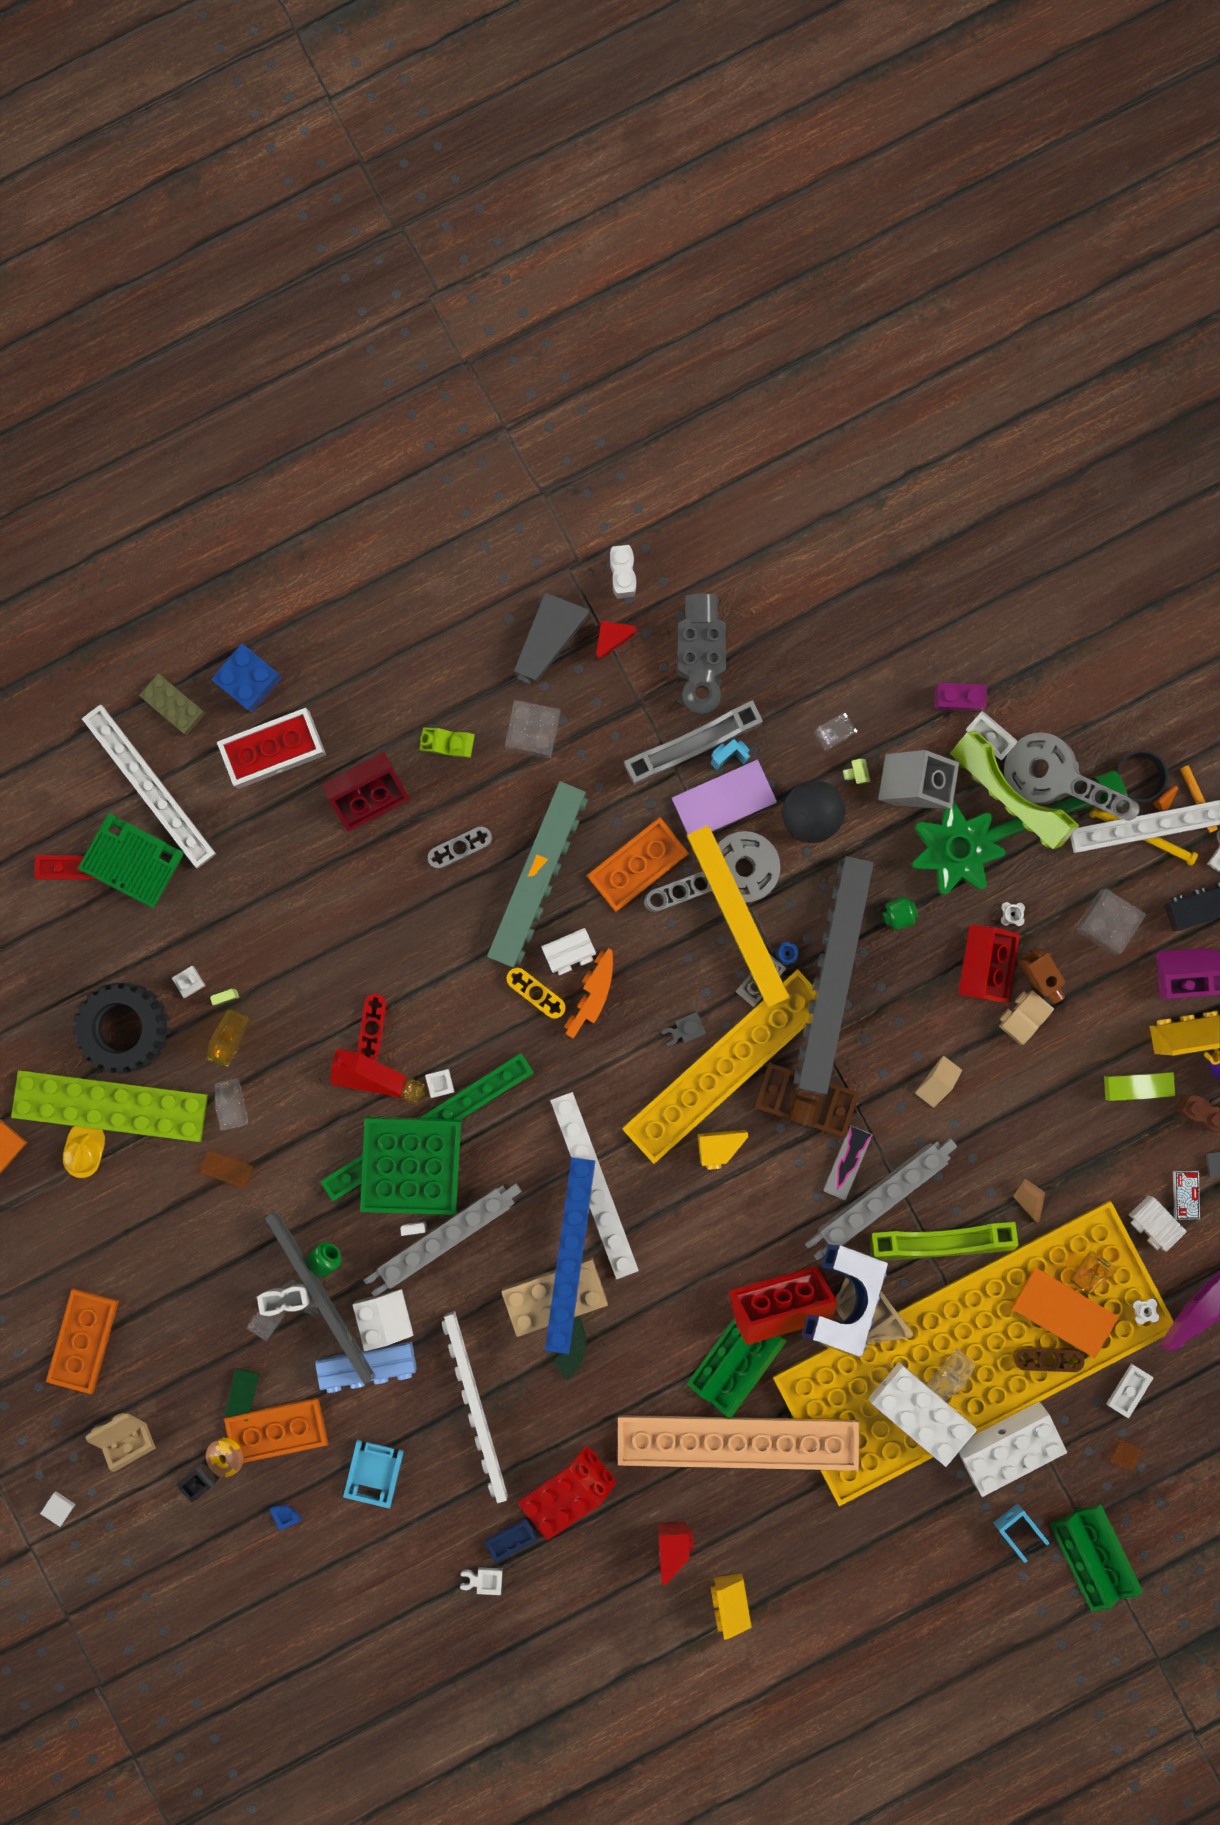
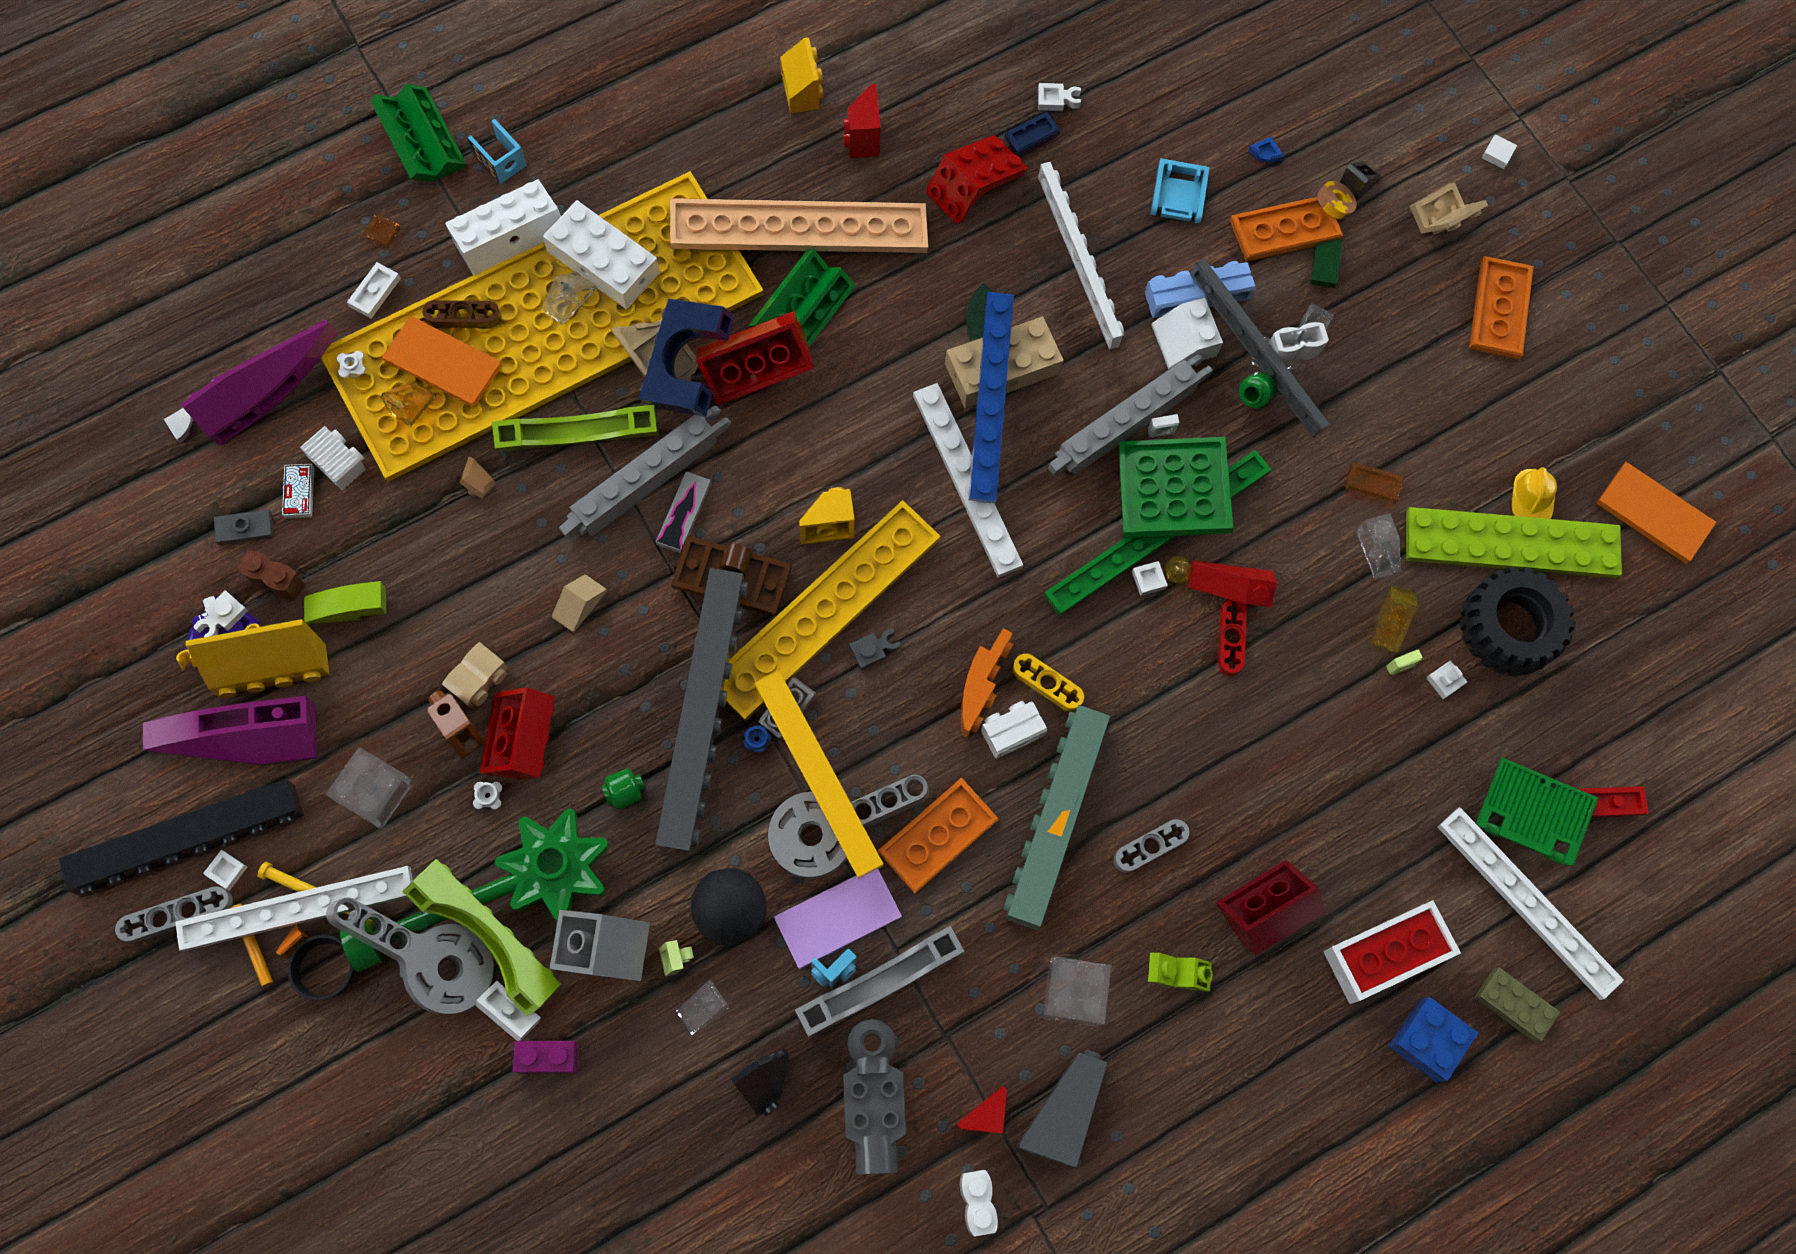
camera: 175 degrees right, 15 degrees down
none -> black wedge [731,1048,789,1116]

